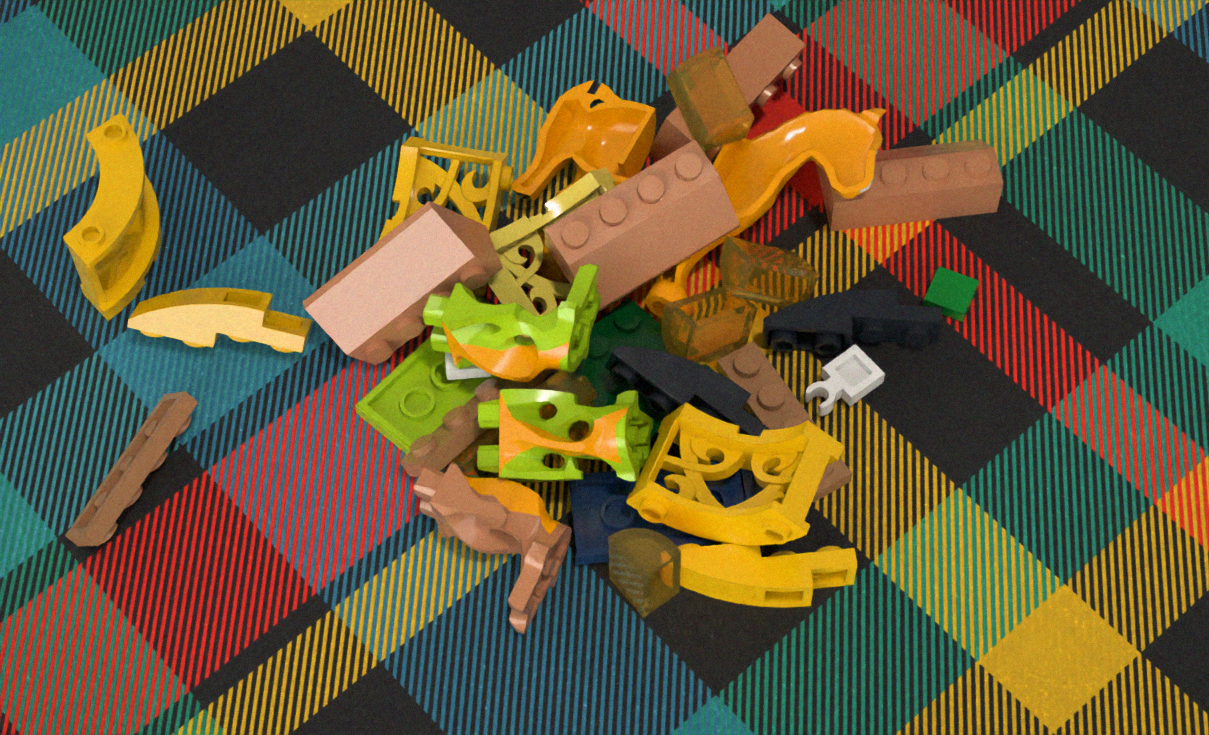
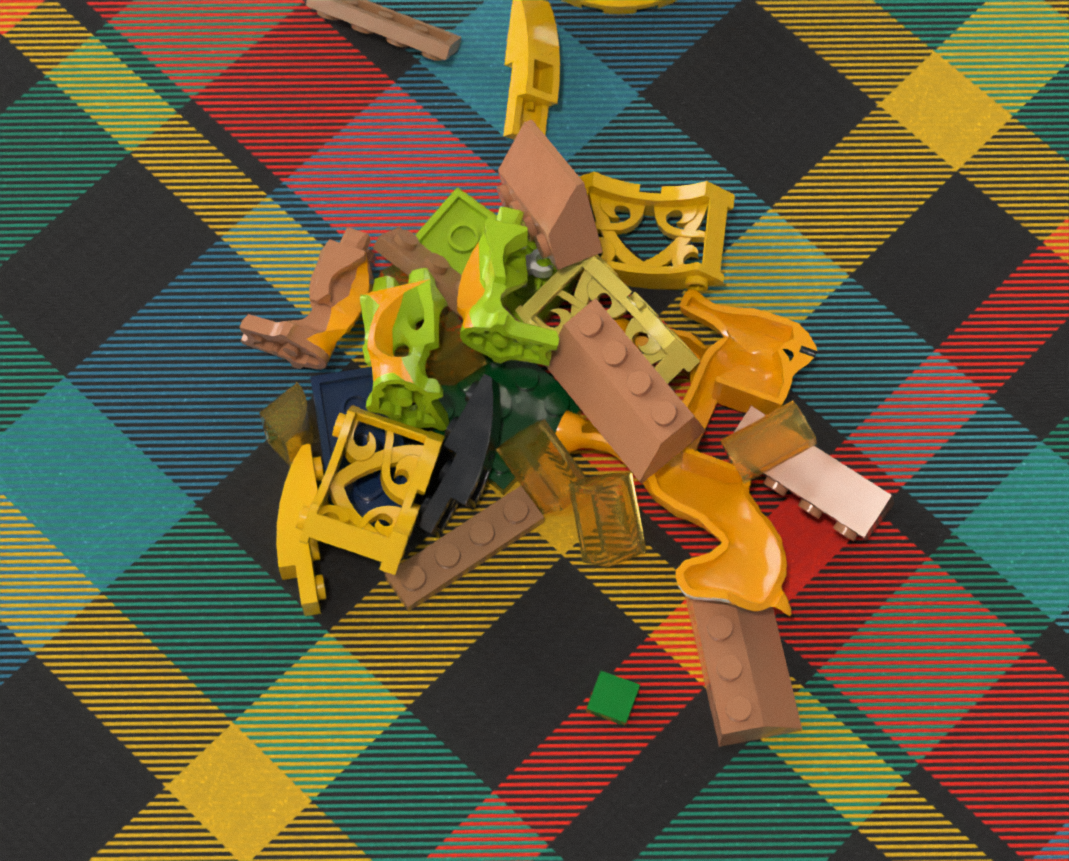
camera: 85 degrees right, 10 degrees up
black slope [761,289,942,356] -> none
white plate [805,344,885,416] -> none

